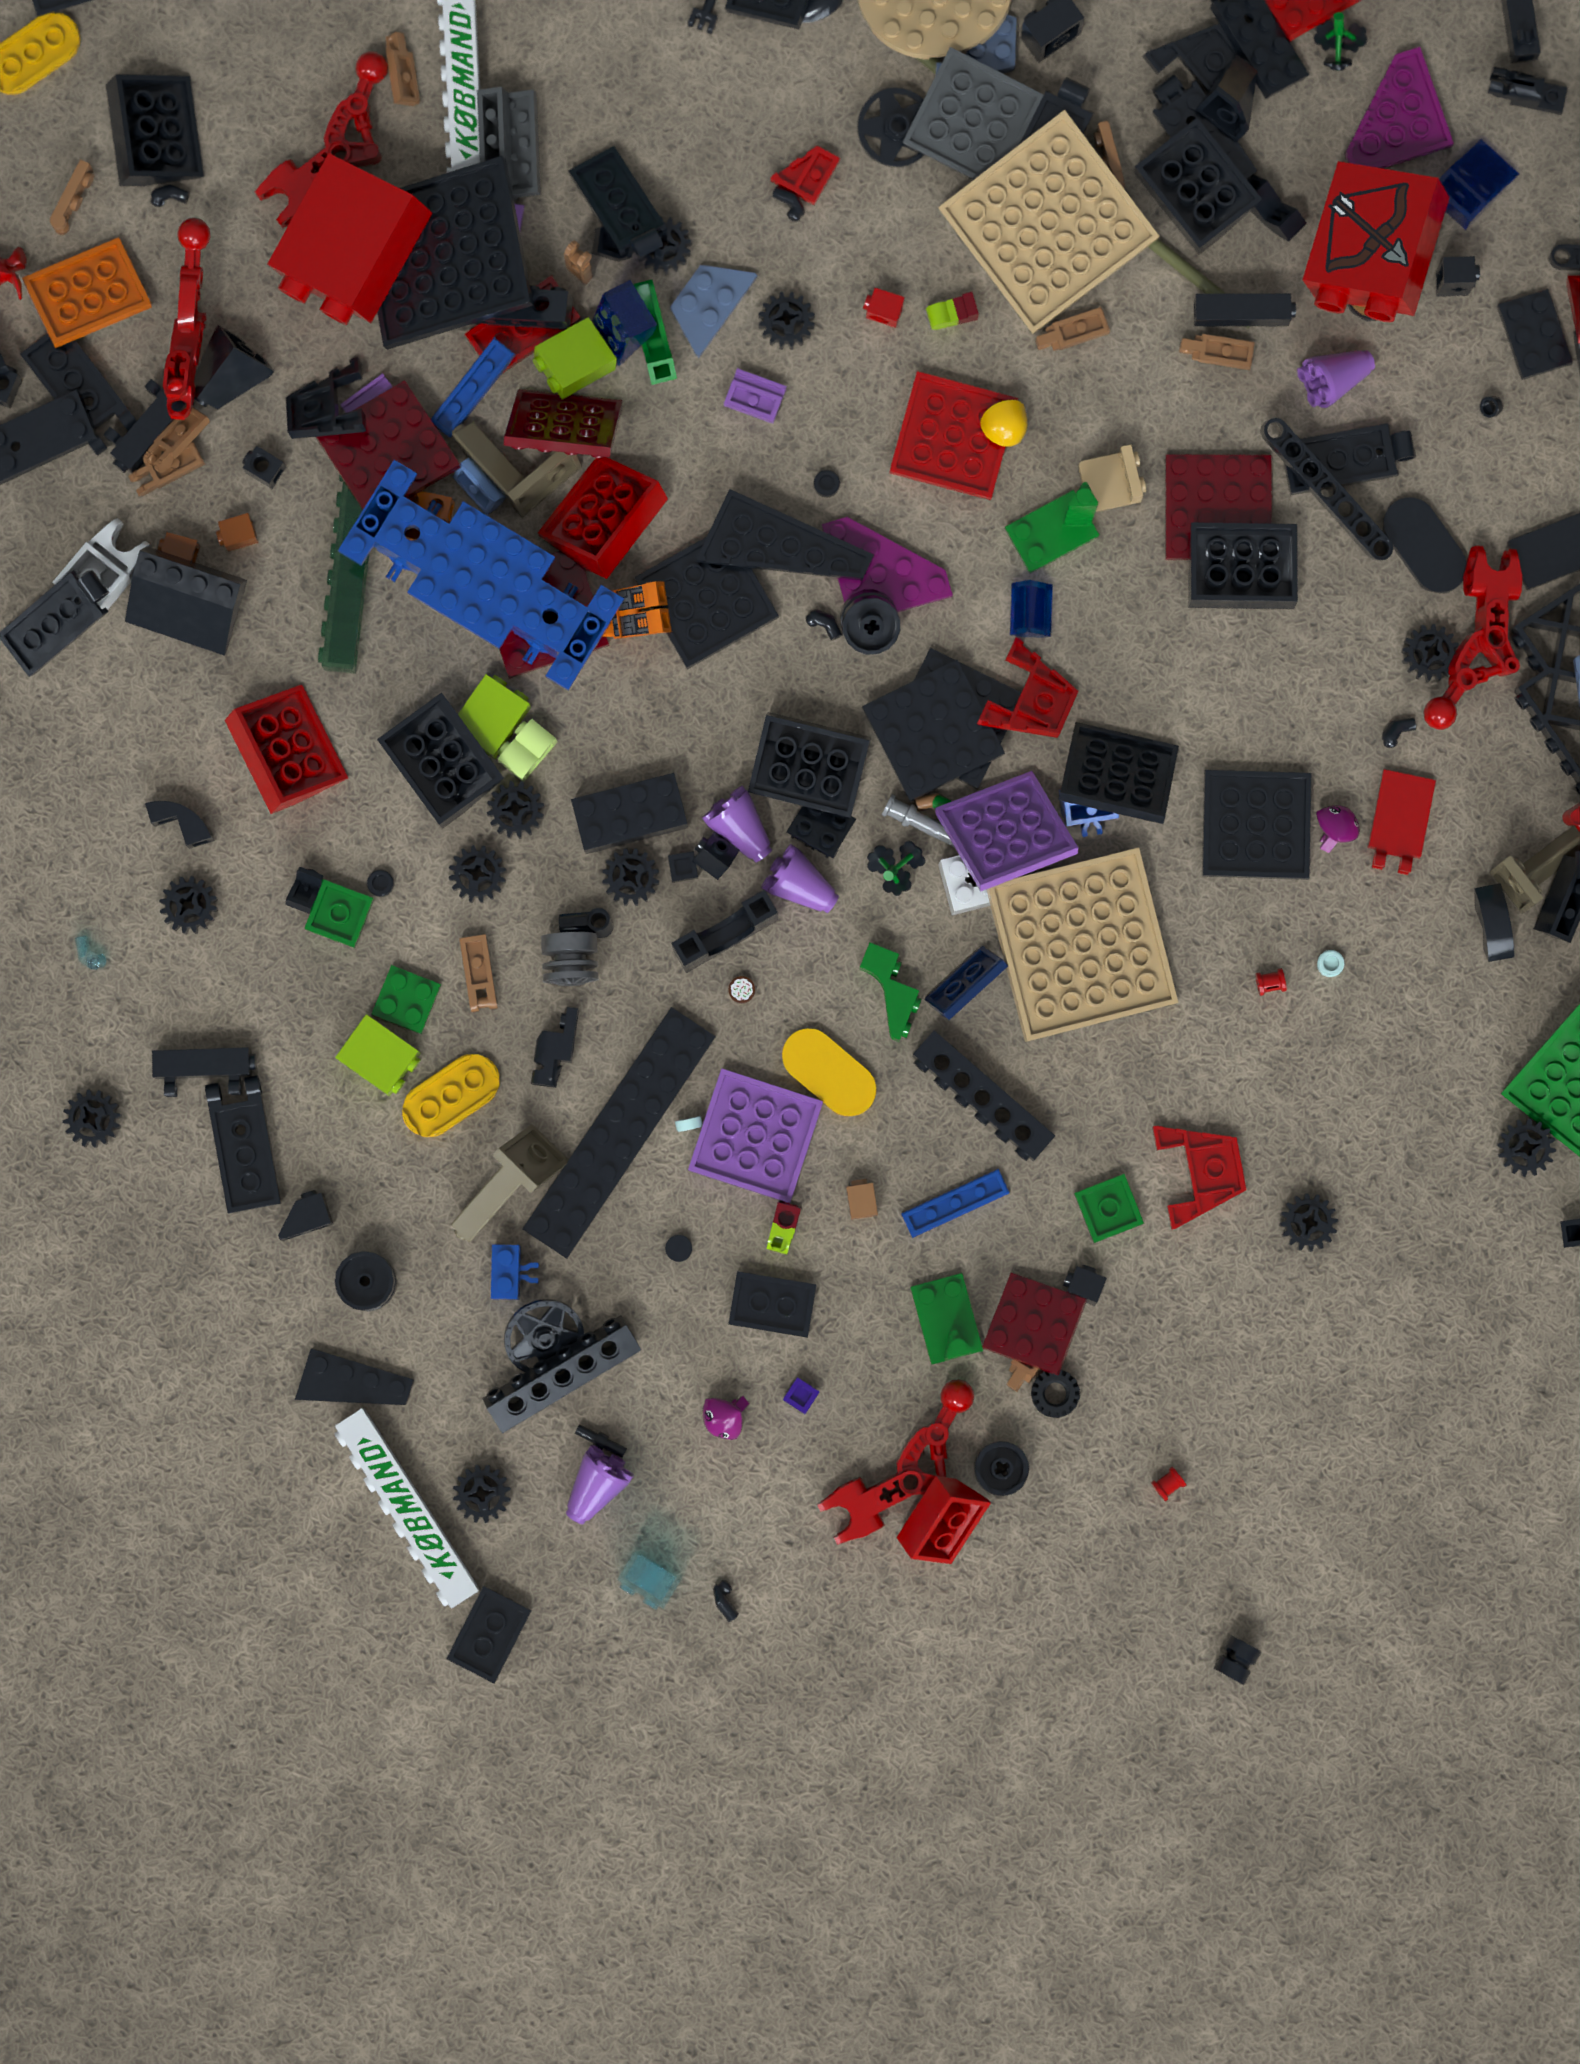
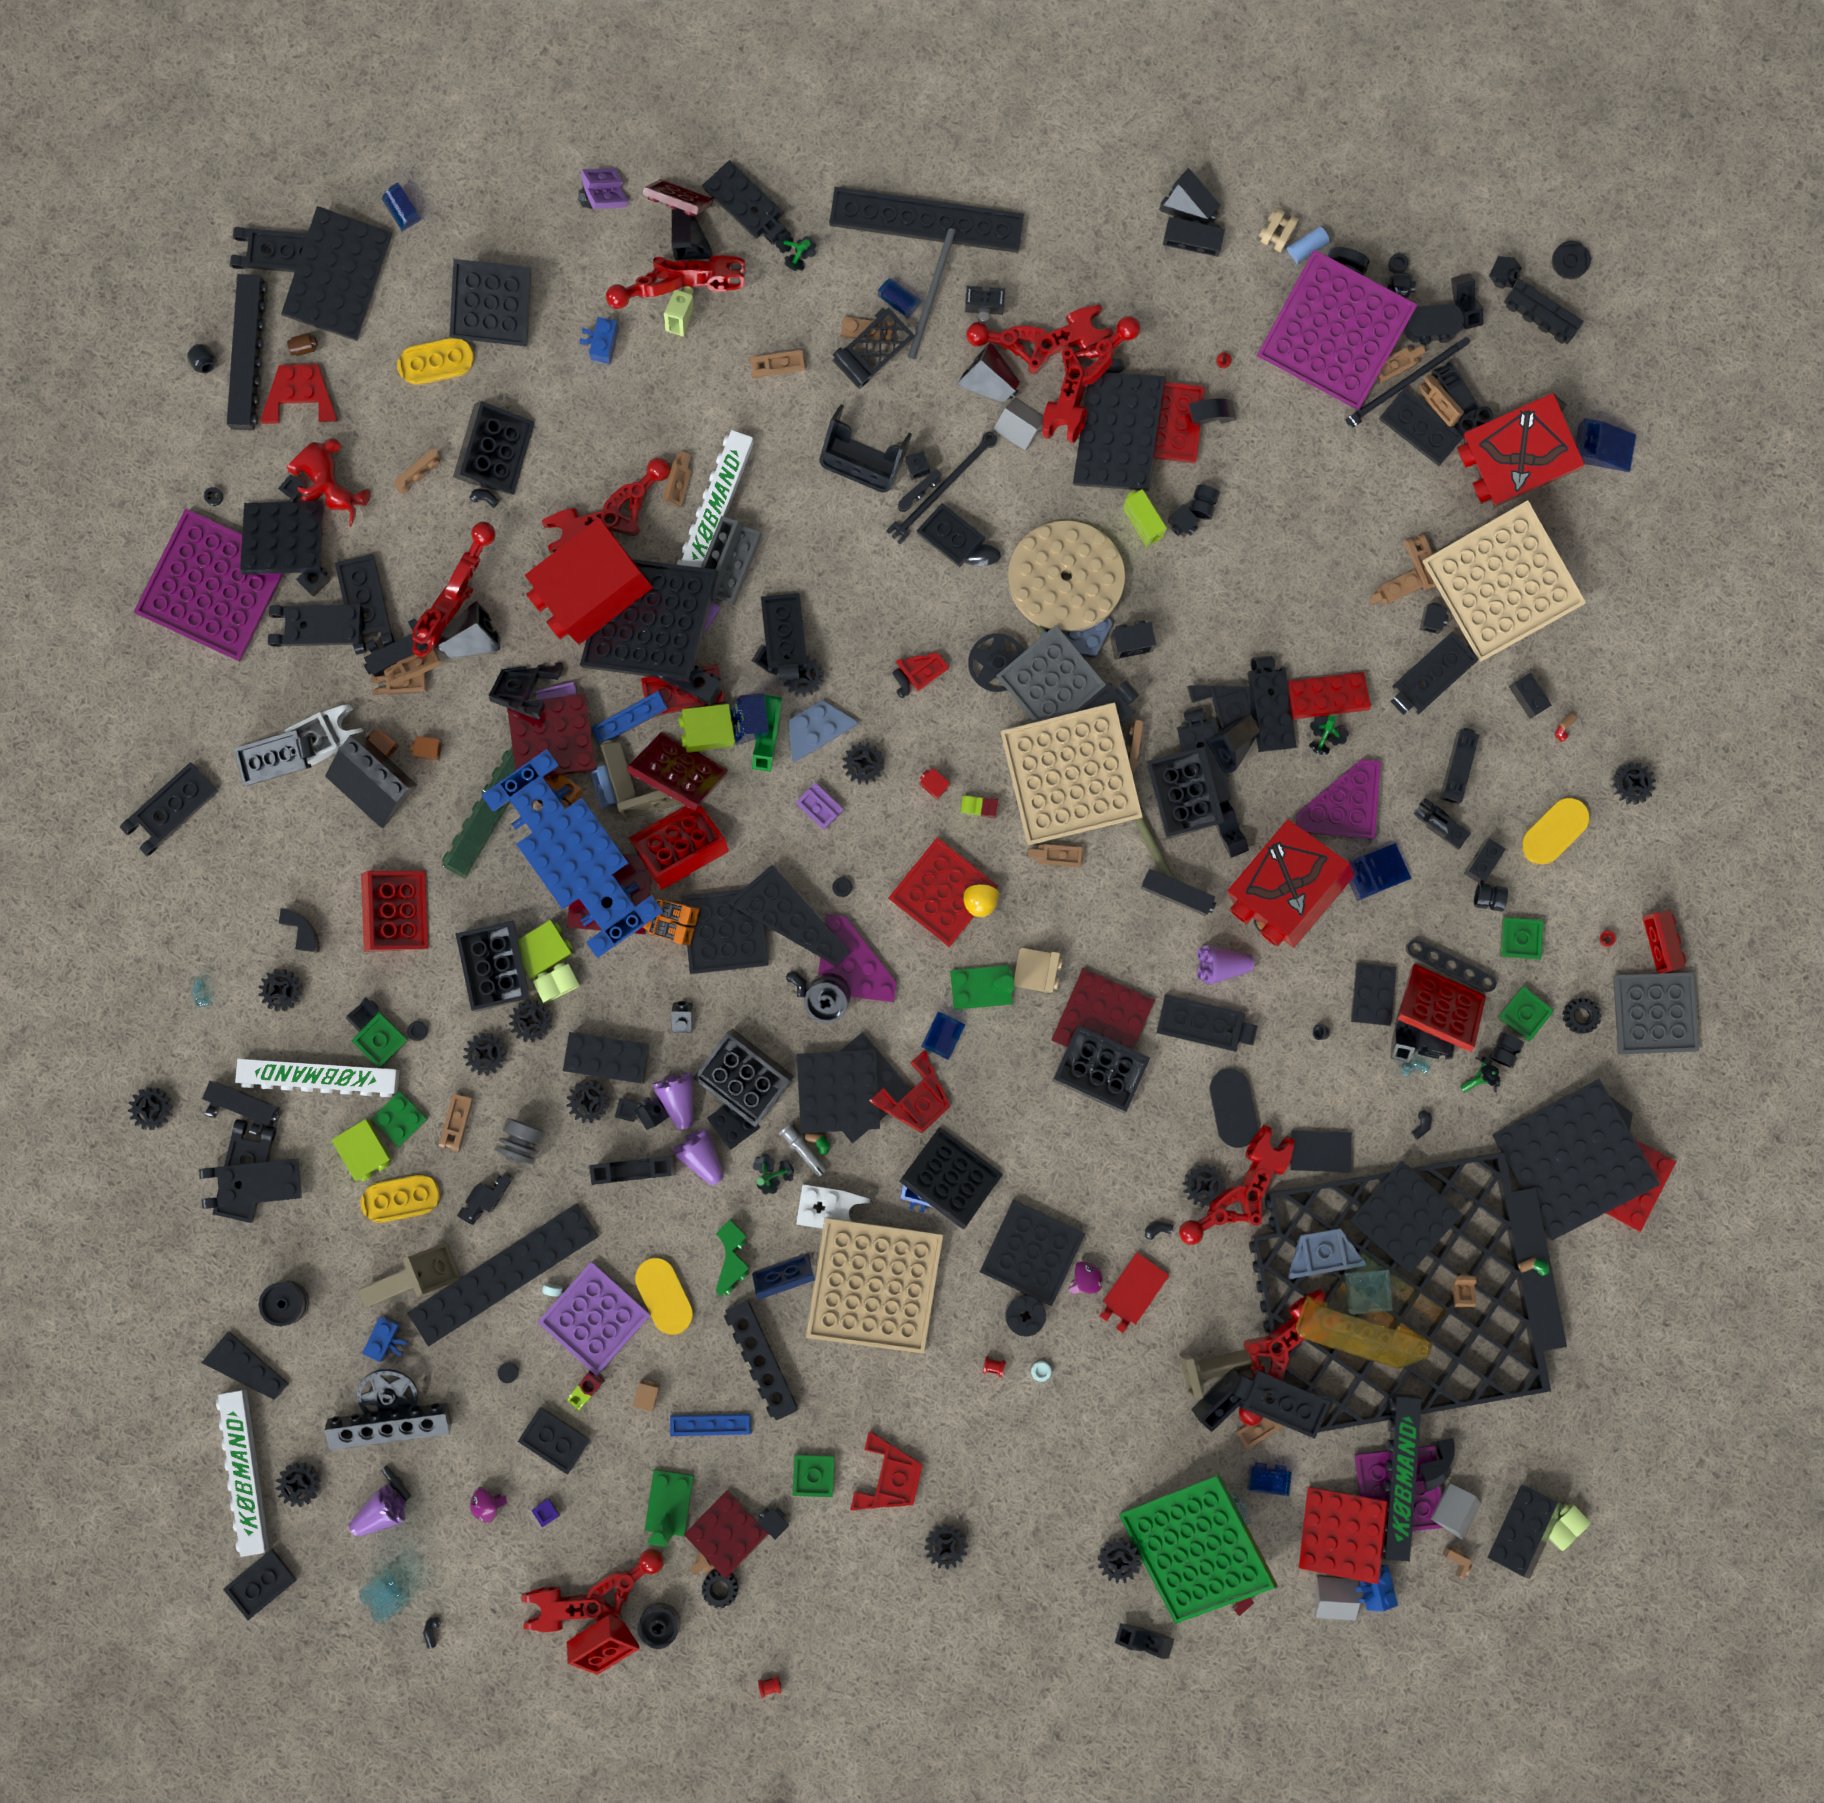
camera: 20 degrees right, 0 degrees up
orange plate [22,237,152,348] -> none
black brick [242,446,286,489] -> none
black slope [278,1190,333,1241] -> none
black piece [559,908,614,938] -> none
medium nougat hinge [564,240,593,285] -> none
tile [728,976,755,1004] -> none
medium lavender plate [935,771,1078,891] -> none
medium nougat hinge [1179,334,1255,370] -> none
black beam [1260,418,1393,561] -> none
black brick [1436,256,1480,297] -> none
black brick [1474,883,1515,962] -> none
none -> black hinge [199,1158,302,1209]
none -> white brick [235,1059,400,1097]
none -> bracket [671,1001,693,1033]
none -> black brick [1005,1295,1046,1337]

